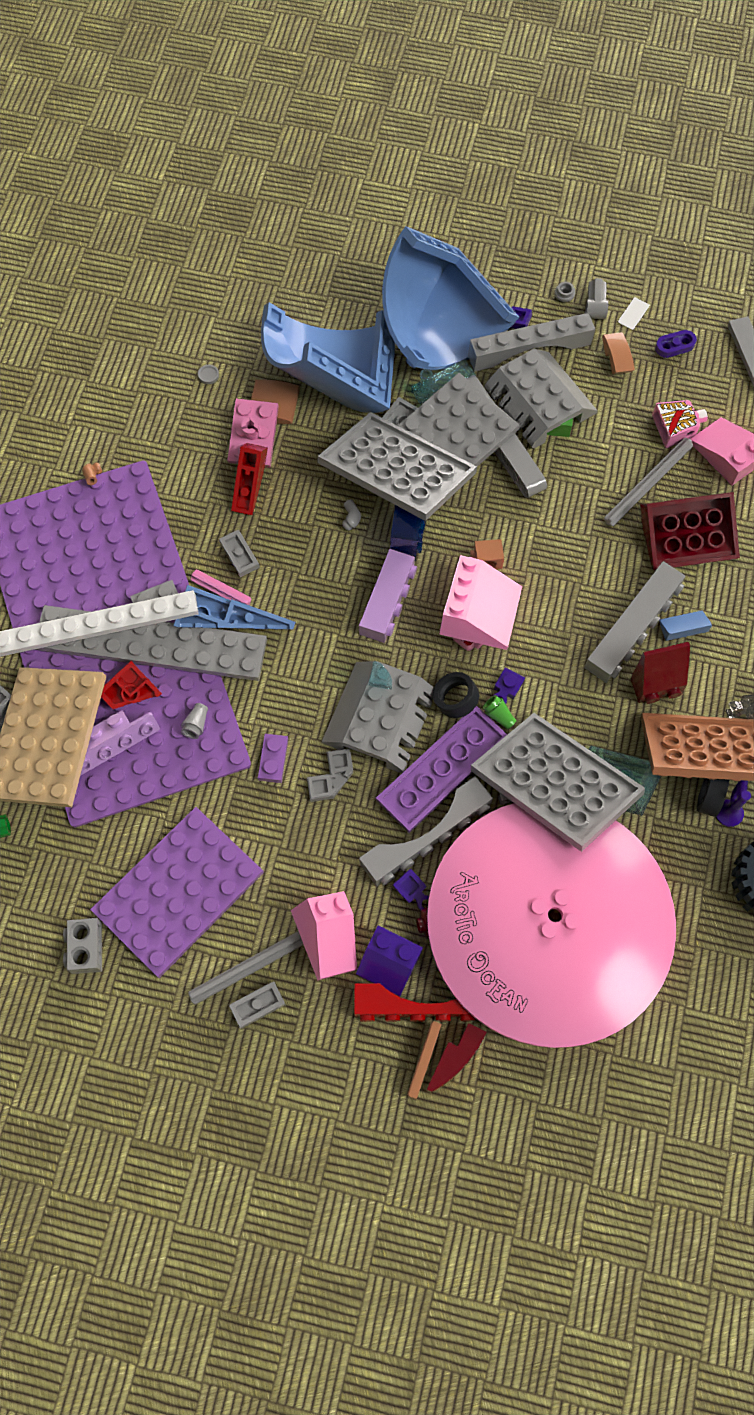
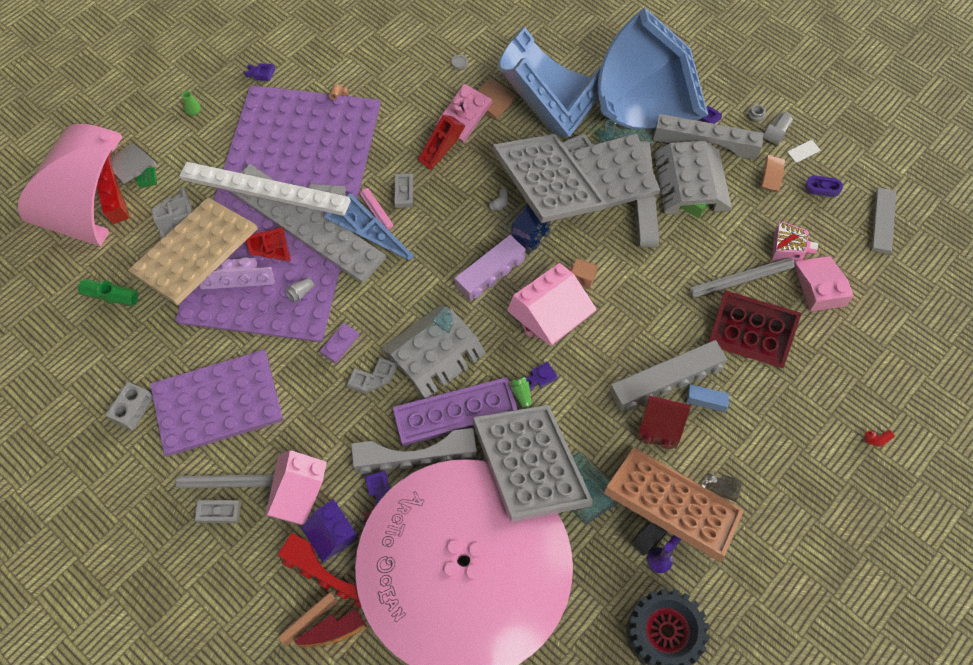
camera: 30 degrees right, 5 degrees down
black tyre [433,672,480,718] -> none

